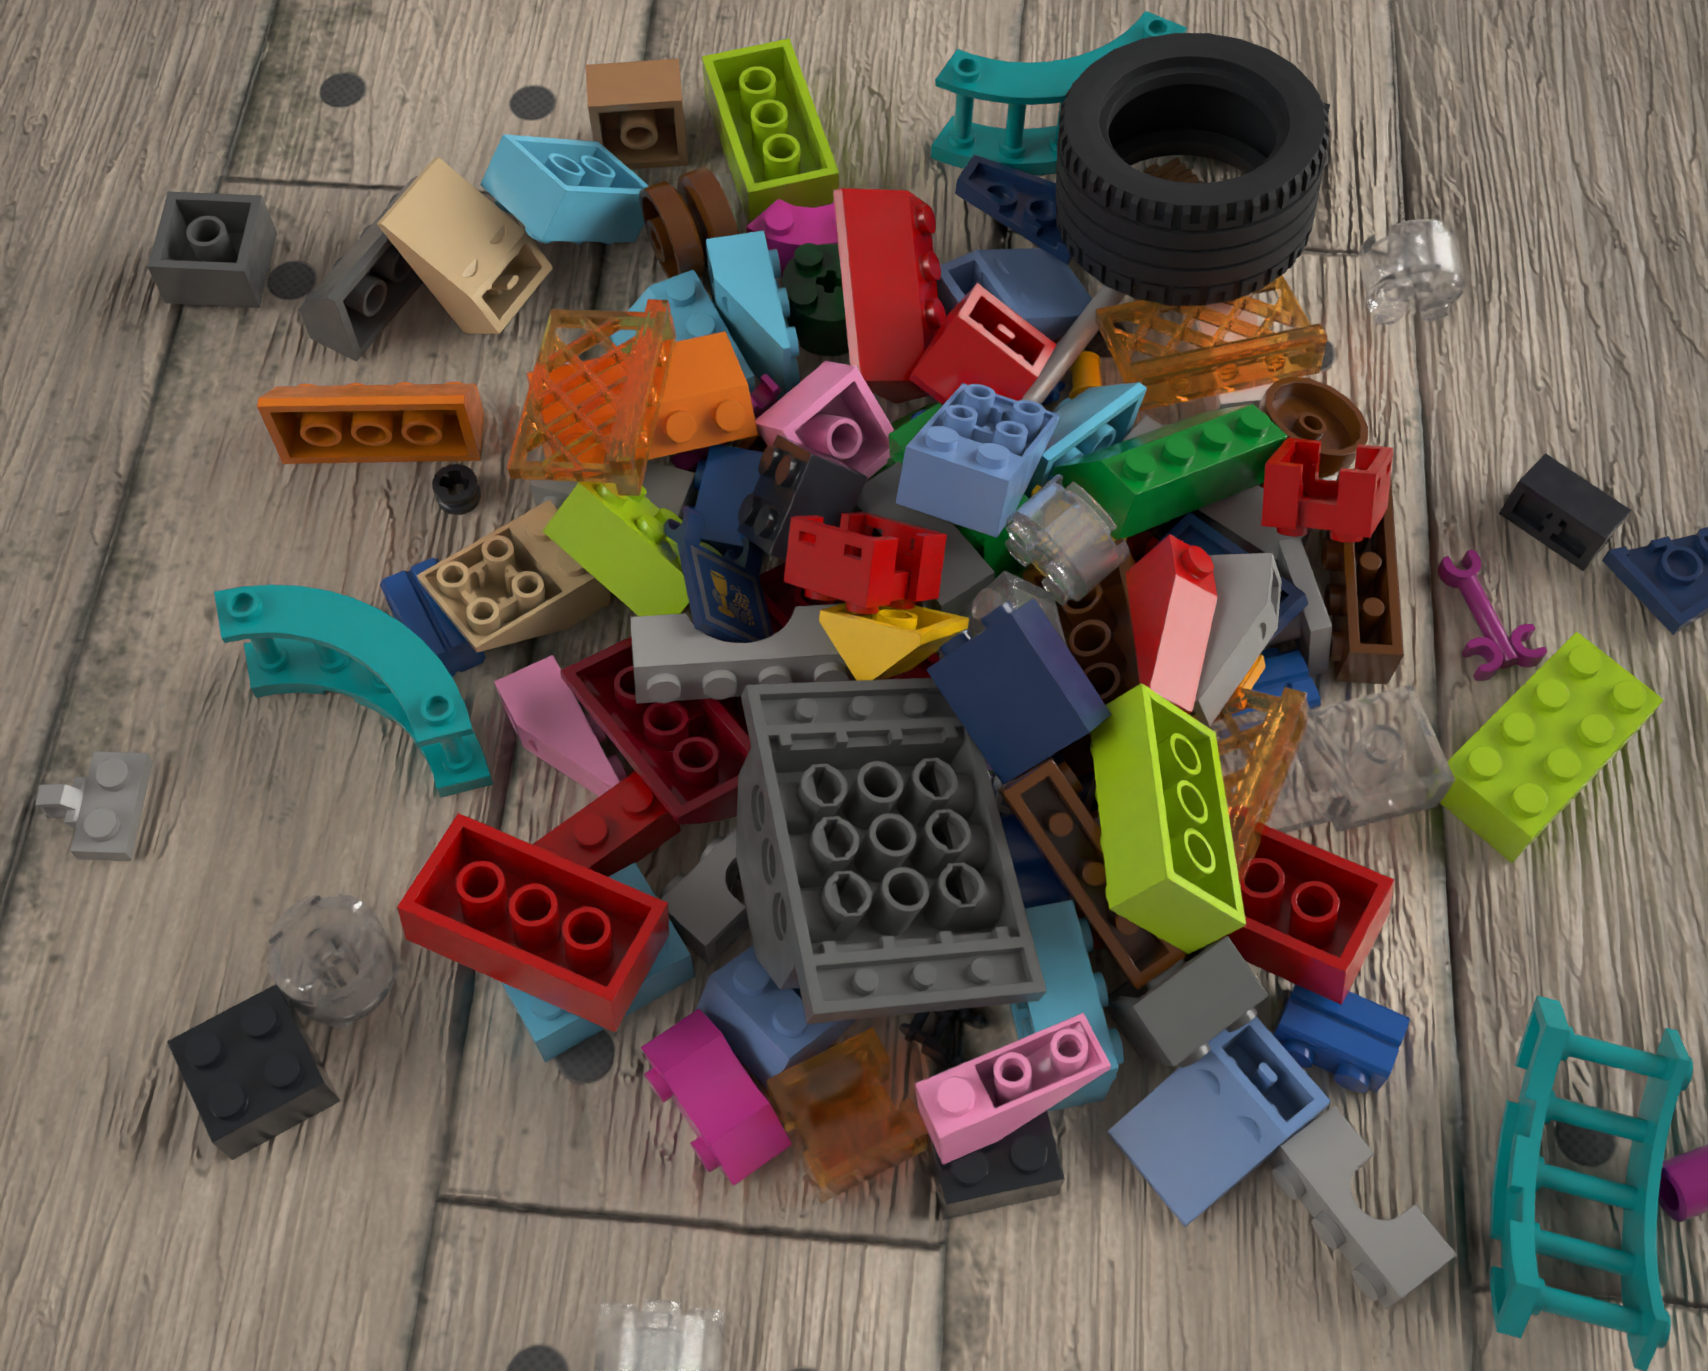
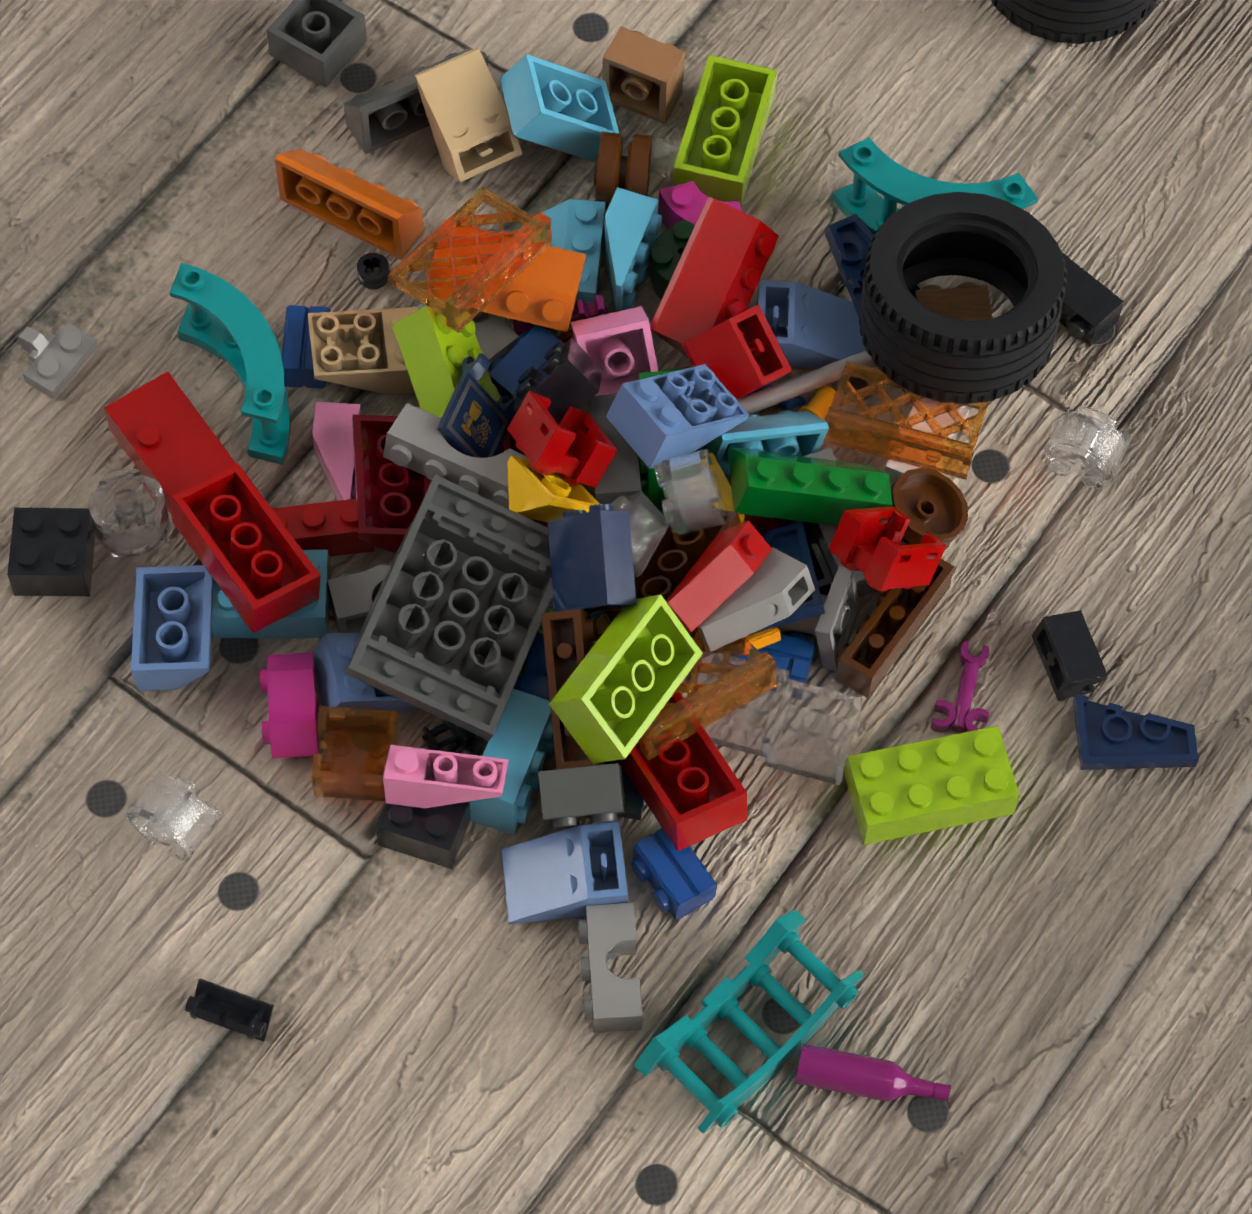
camera: 30 degrees right, 0 degrees up
none -> red brick [104,371,236,515]
none -> medium blue slope [131,565,213,691]

